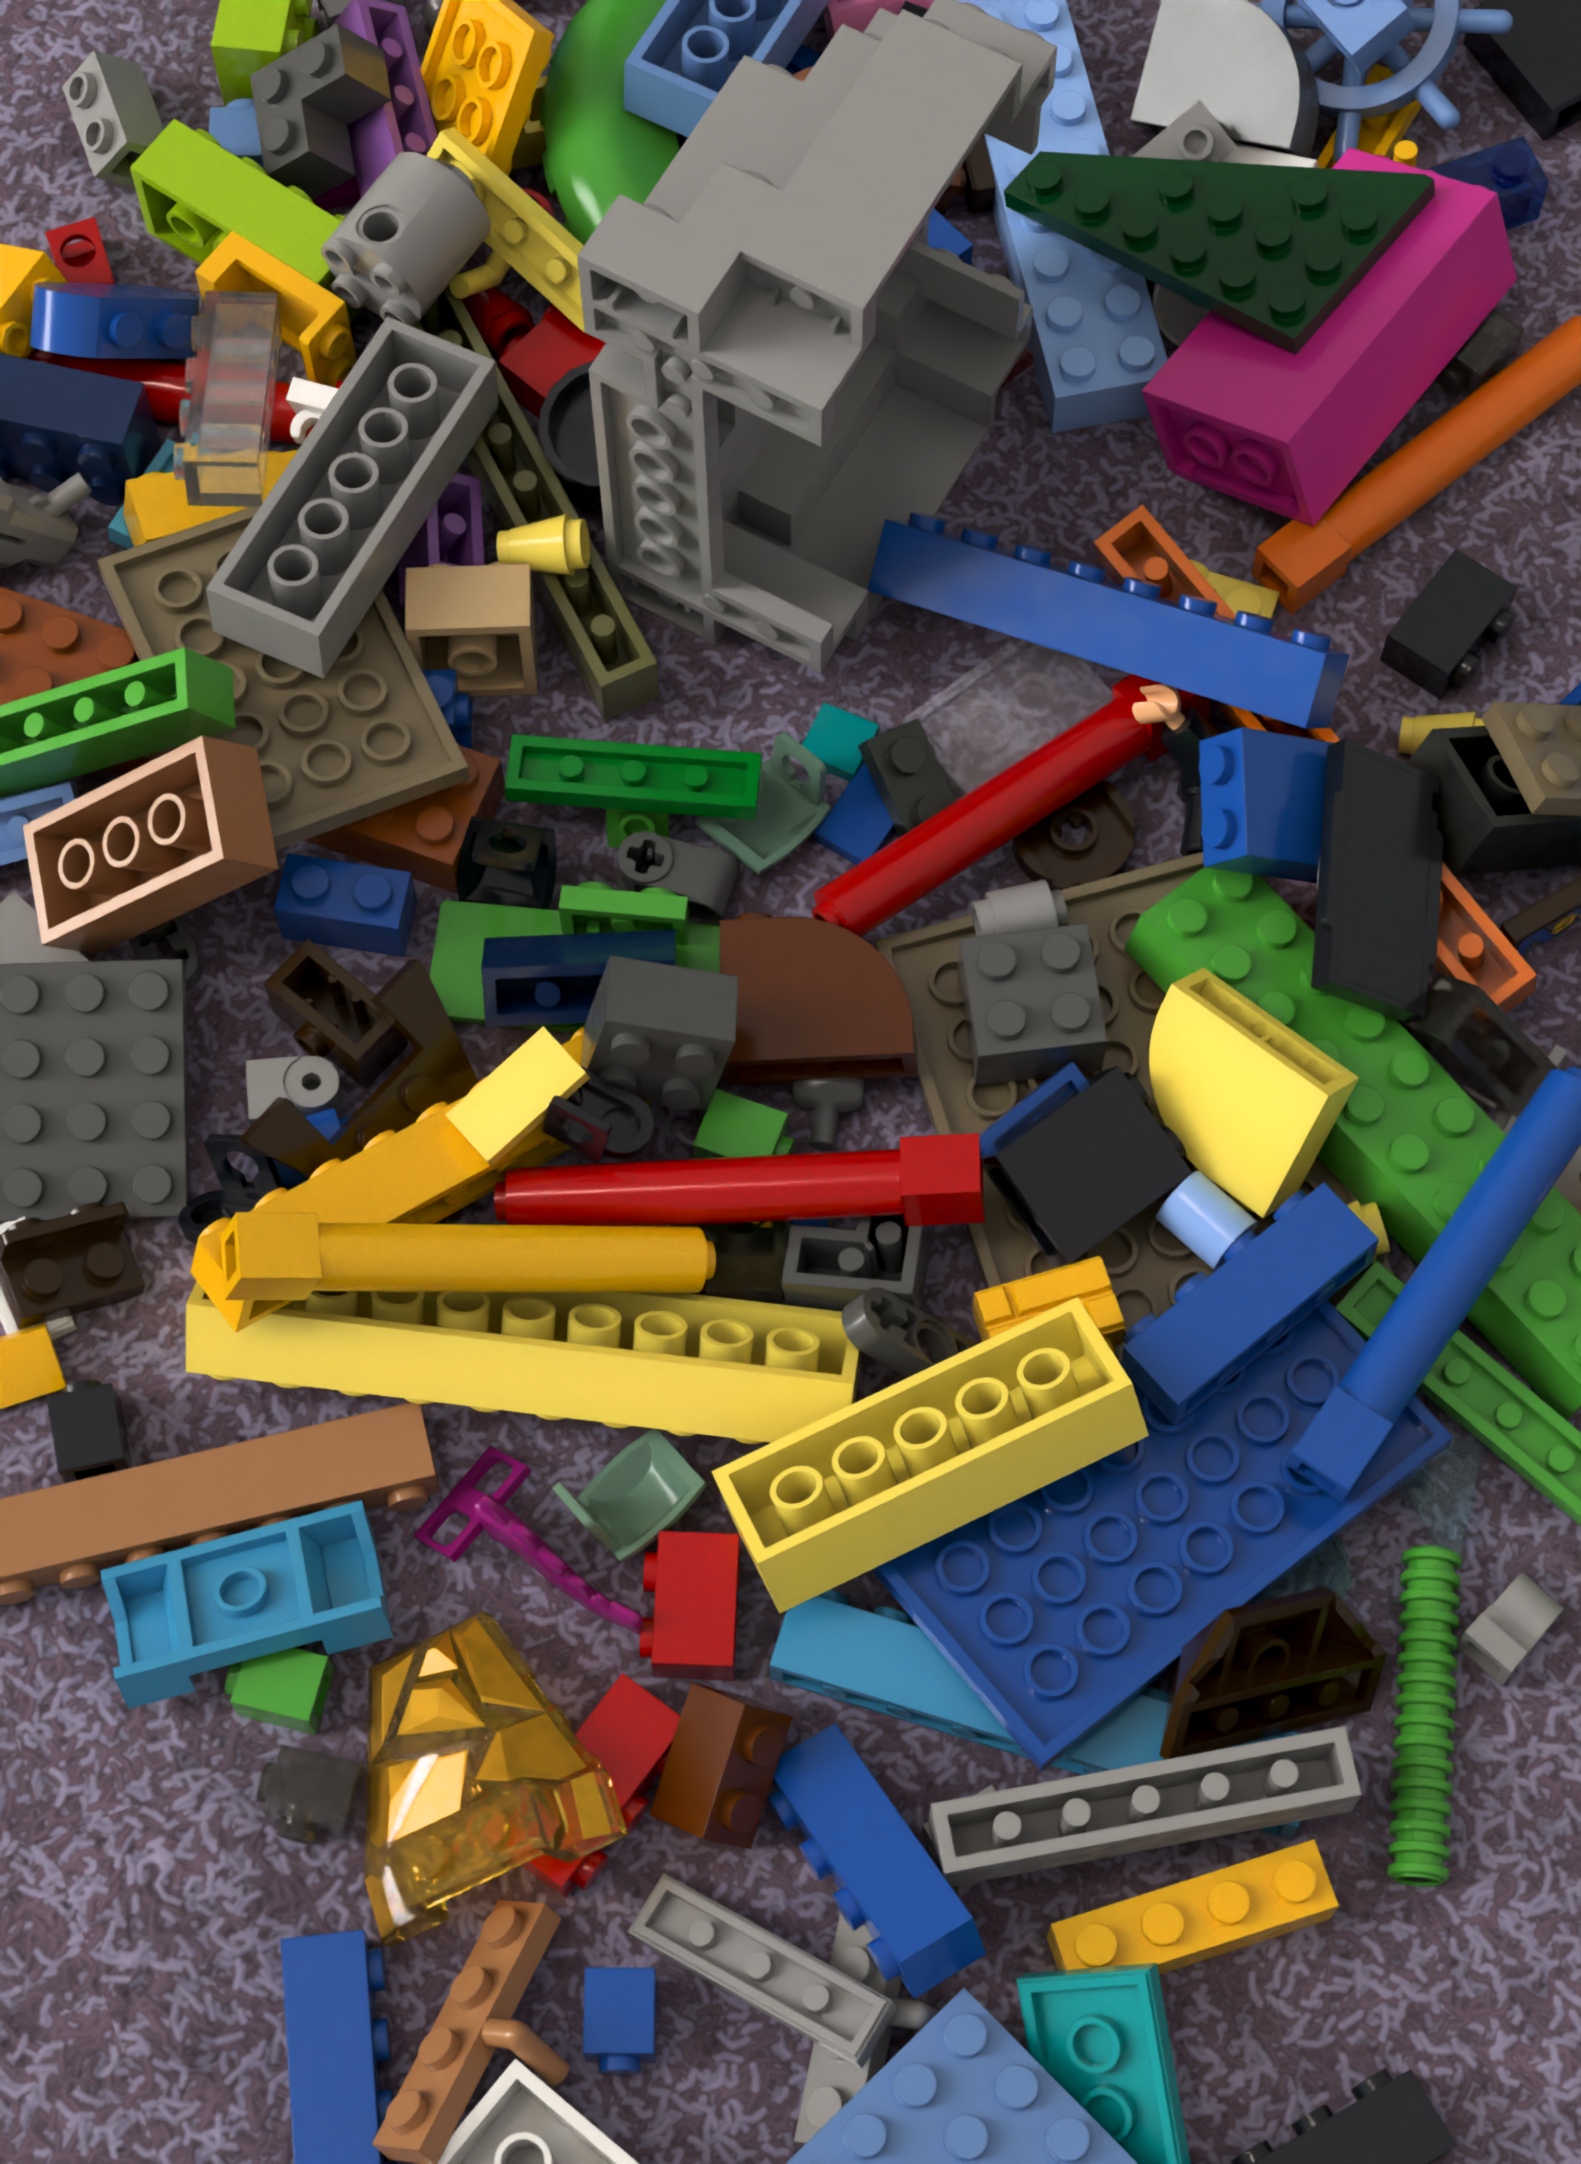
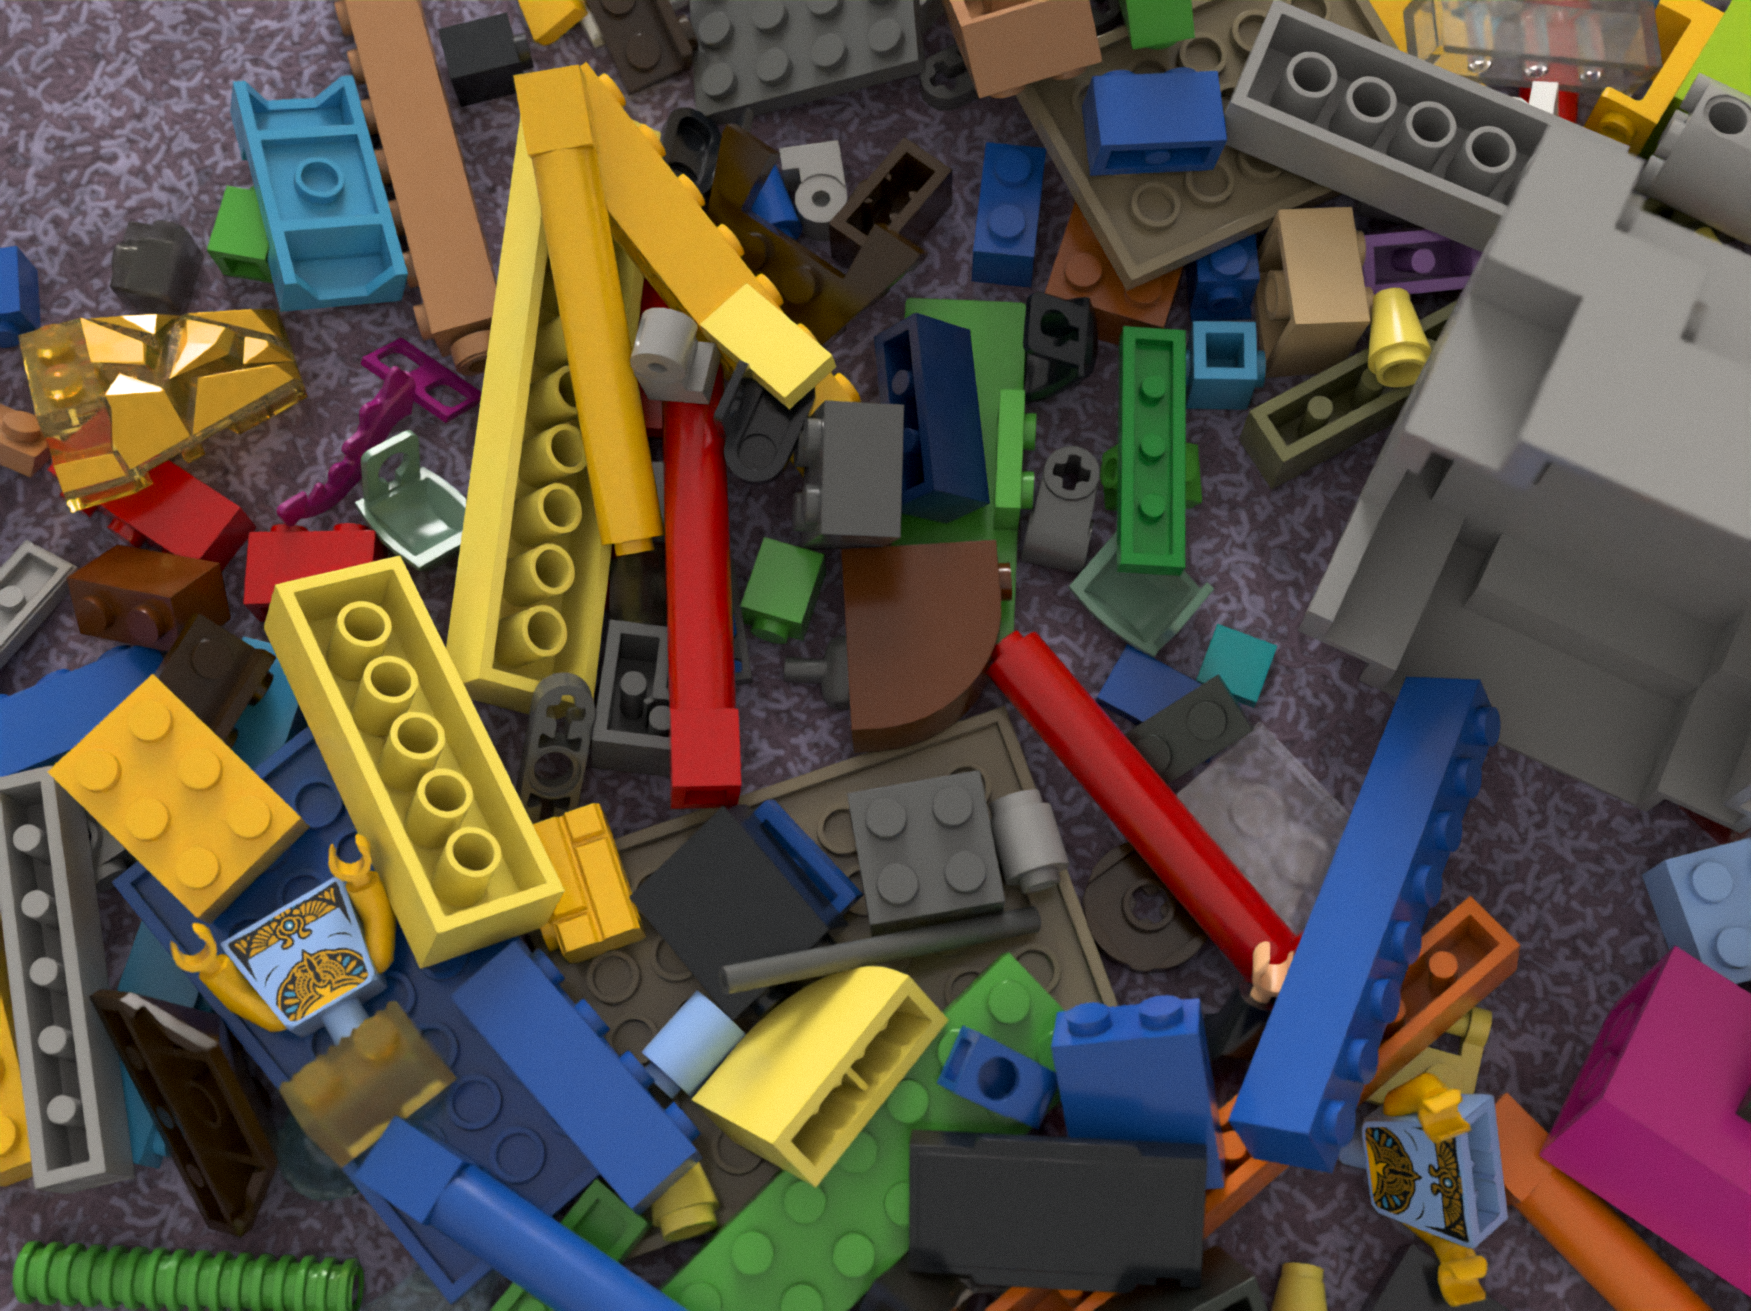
camera: 90 degrees right, 5 degrees up
none -> yellow brick [48,674,310,924]
none -> dark brown bracket [154,613,276,749]
none -> torso [170,834,397,1056]
none -> clear yellow brick [279,1001,457,1168]
none -> medium nougat tile [450,329,490,376]
none -> light grey leg [630,308,721,404]
none -> dark grey piece [718,906,1041,995]
none -> blue leg [937,1025,1058,1130]
none -> blue brick [1082,67,1227,176]
none -> dark azure brick [1186,321,1266,410]
none -> torso [1339,1073,1508,1306]

